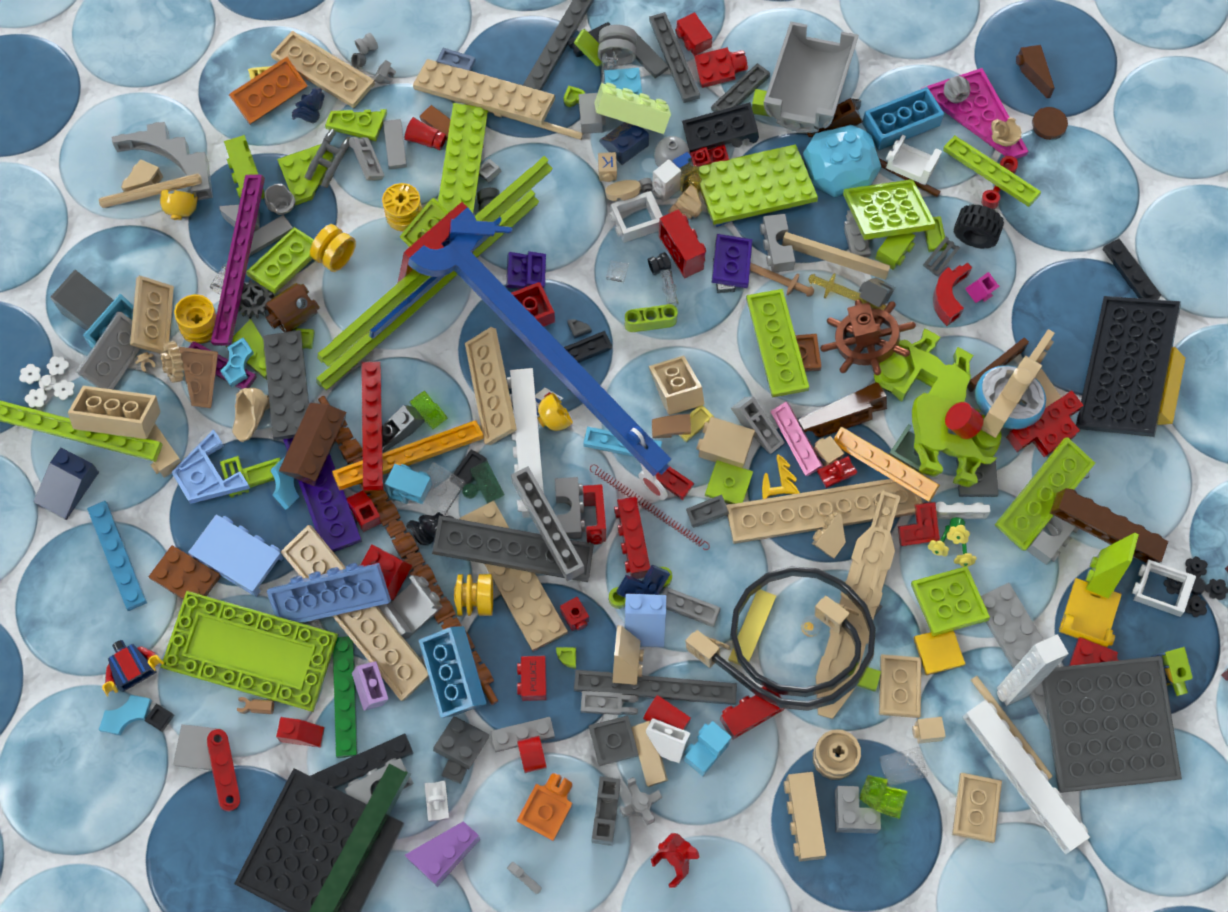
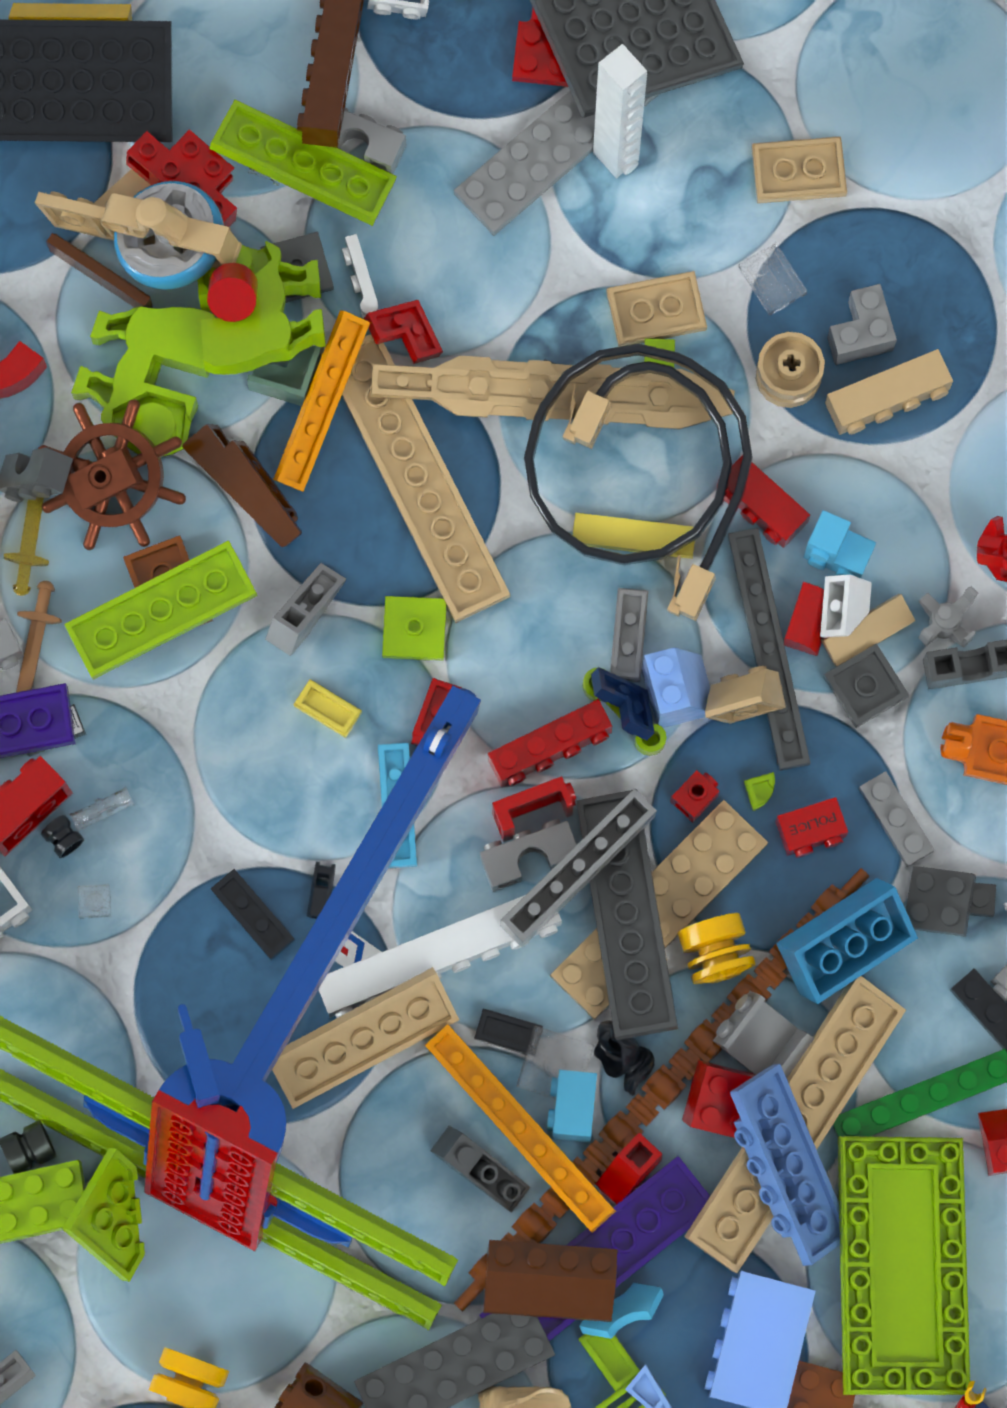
camera: 105 degrees left, 10 degrees up
medium nougat bar [237,697,274,714] -> none
lime tile [295,328,315,349] -> none
lavender brick [352,661,388,711] -> none
red plate [361,361,383,491] -> none
yellow wheel [382,183,422,232] -> none
clear neon green slope [409,390,448,429] -> none
clear green plate [462,461,505,504] -> none
dark purple slope [506,251,546,289] -> none
red brick [511,282,555,327] -> none
red piece [517,736,547,773] -> none
yellow cylinder [537,393,573,431] -> none
dark grey tile [567,319,592,339] -> none
light grey hinge [581,691,638,715] -> none
piece [590,464,710,550] -> none
lime beam [624,304,678,332] -> none
tan slope [649,356,705,415] -> none
medium nougat slope [652,414,691,438] -> none
dark grey plate [686,495,729,528] -> none
tan brick [697,416,755,468] -> none
yellow piece [762,454,800,499] -> none
bright pink plate [770,402,823,476] -> none
clear tile [801,616,822,637] -> none
tan slope [812,512,846,558] -> none
tan brick [814,436,844,467] -> none
red hips [817,456,857,488] -> none
clear neon green slope [860,775,908,819] -> none
lime plate [911,566,990,636] -> none
tan brick [912,717,946,744] -> none
yellow tile [913,631,965,676] -> none
light yellow plant [928,517,977,567] -> none
white brick [963,700,1090,855] -> none
tan piece [971,676,1053,779] -> none
yellow door [1059,578,1122,648] -> none
lime slope [1085,533,1139,599] -> none

